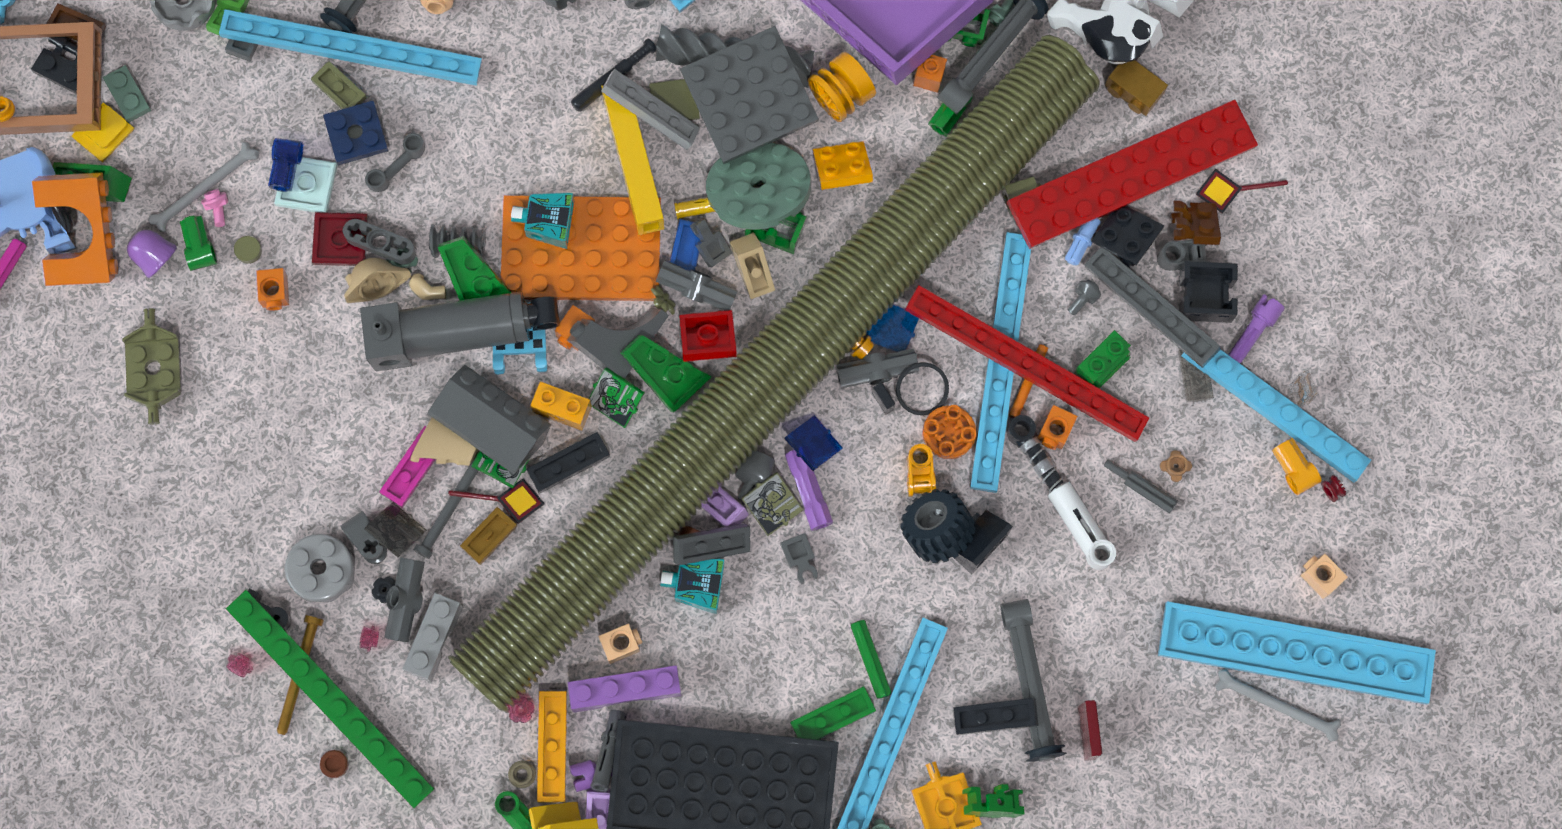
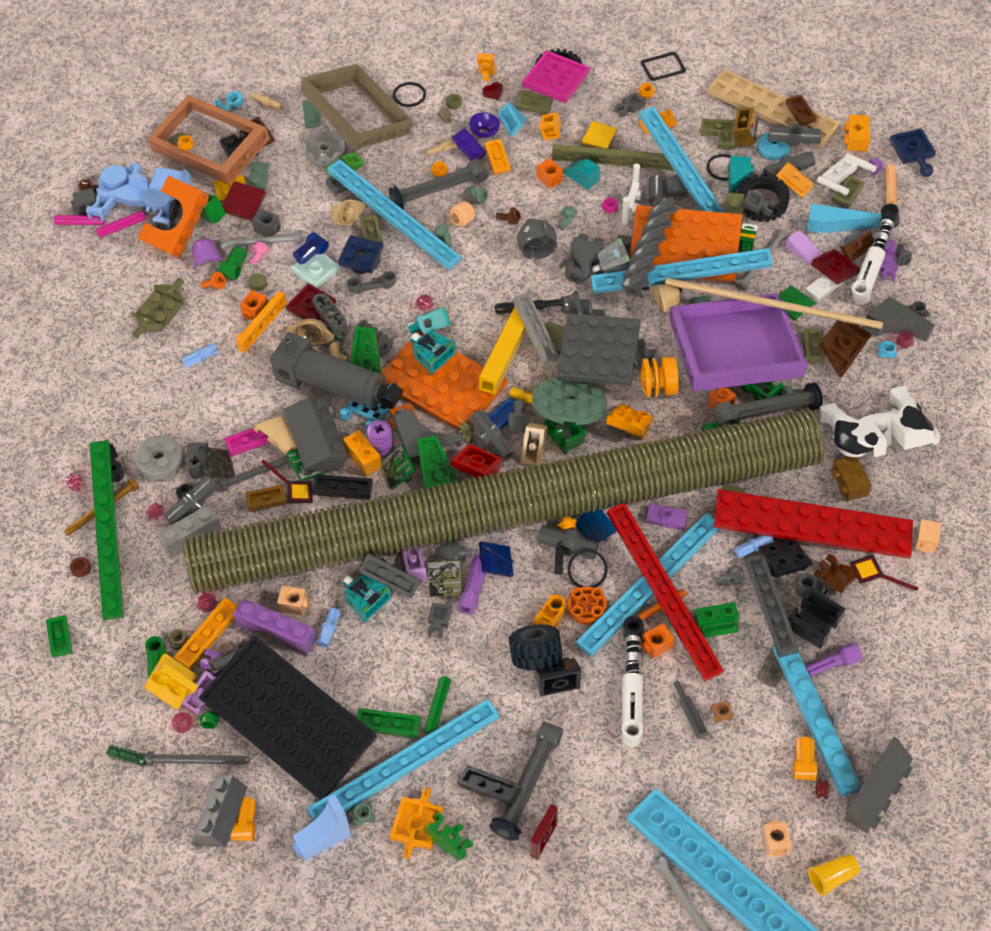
camera: 40 degrees right, 20 degrees down
none -> light blue axle [182,343,218,367]
none -> orange plate [201,272,226,290]
none -> dark red tile [222,181,266,221]
none -> light orange plate [236,291,287,353]
none -> dark grey brick [252,208,281,236]
none -> light blue axle [316,608,340,648]
none -> tan hat [329,200,366,226]
none -> medium lavender piece [367,420,394,459]
none -> teal torso [407,306,451,334]
none -> clear pink plate [416,295,433,311]
none -> sand green plate [435,223,451,248]
none -> medium lavender plate [646,503,688,530]
none -> yellow plant [808,854,860,897]
none -> dark grey slope [845,737,913,834]
none -> light nougat brick [915,519,941,553]

